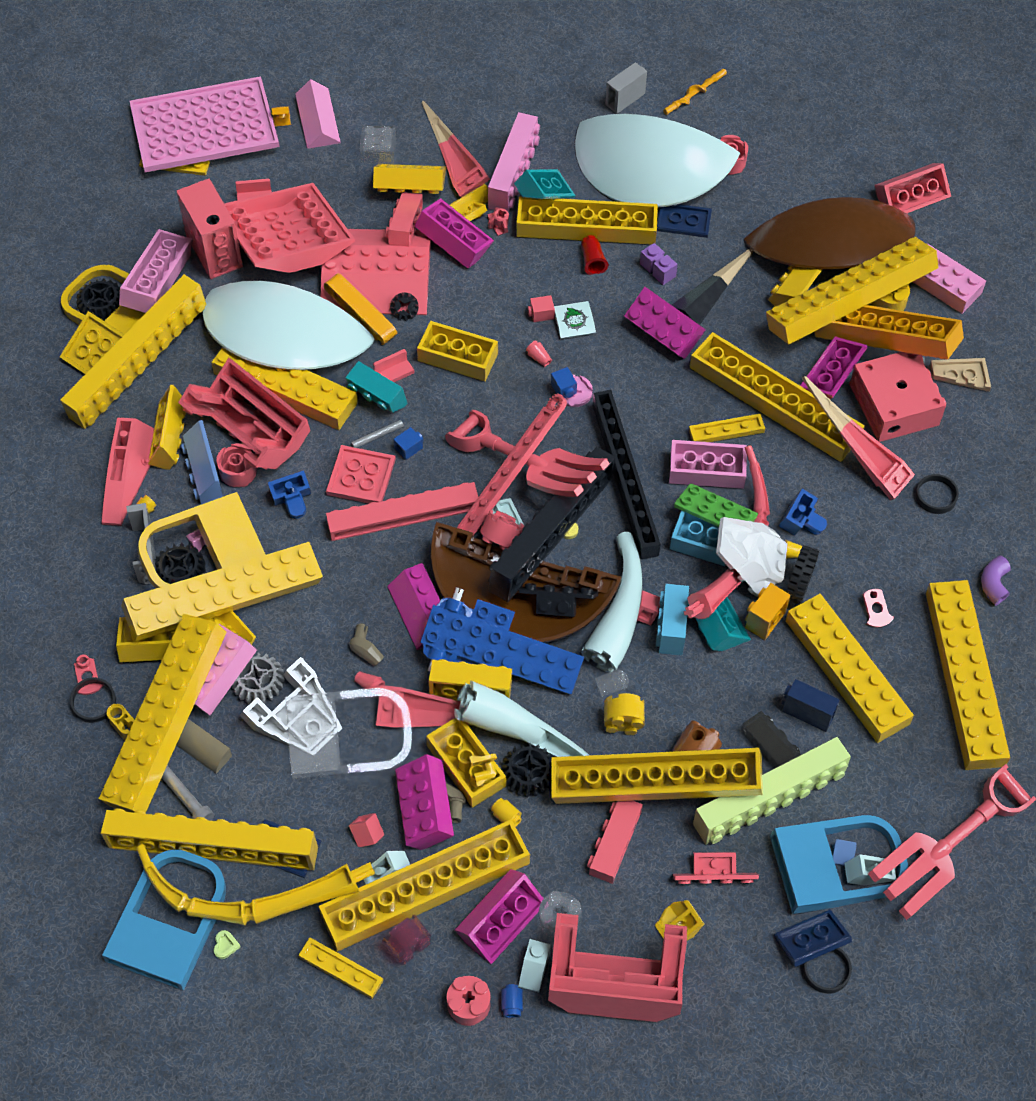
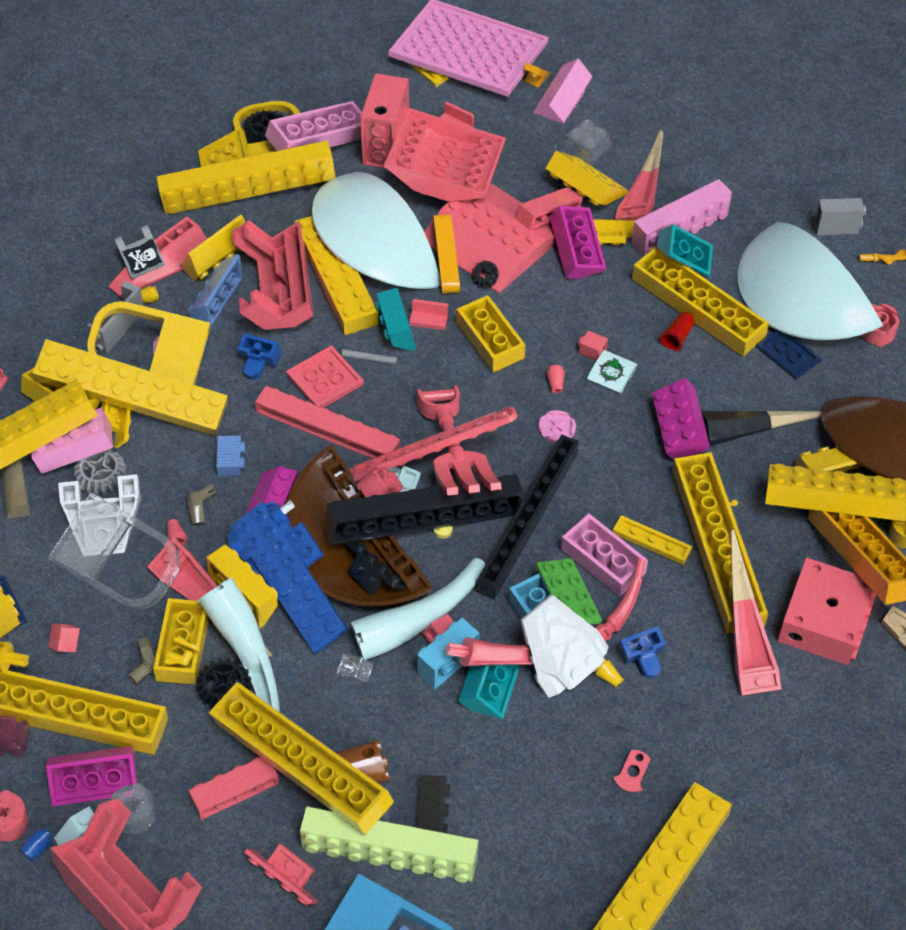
camera: 40 degrees right, 5 degrees down
black gear [155,543,206,584] -> none
coral brick [216,443,257,487] -> none
light aqua slope [364,851,410,884] -> none
blue brick [393,427,423,460] -> none
dark pink brick [395,754,454,850] -> none
coral piece [487,207,509,236] -> none
yellow brick [491,798,522,827] -> none
blue brick [551,367,577,398] -> none
yellow brick [604,693,645,735] -> none
medium lavender piece [640,243,678,285] -> none
yellow slope [655,900,704,941] -> none
light orange brick [745,583,790,640] -> none
dark blue brick [781,679,840,732] -> none
black tyre [786,545,820,604] -> none
yellow brick [786,594,914,743] -> none
dark pink slope [800,337,868,399] -> none
black tyre [916,474,959,514] -> none
medium lavender cylinder [981,555,1011,606] -> none
none -> flag [115,225,165,279]
none -> medium blue brick [216,435,245,476]

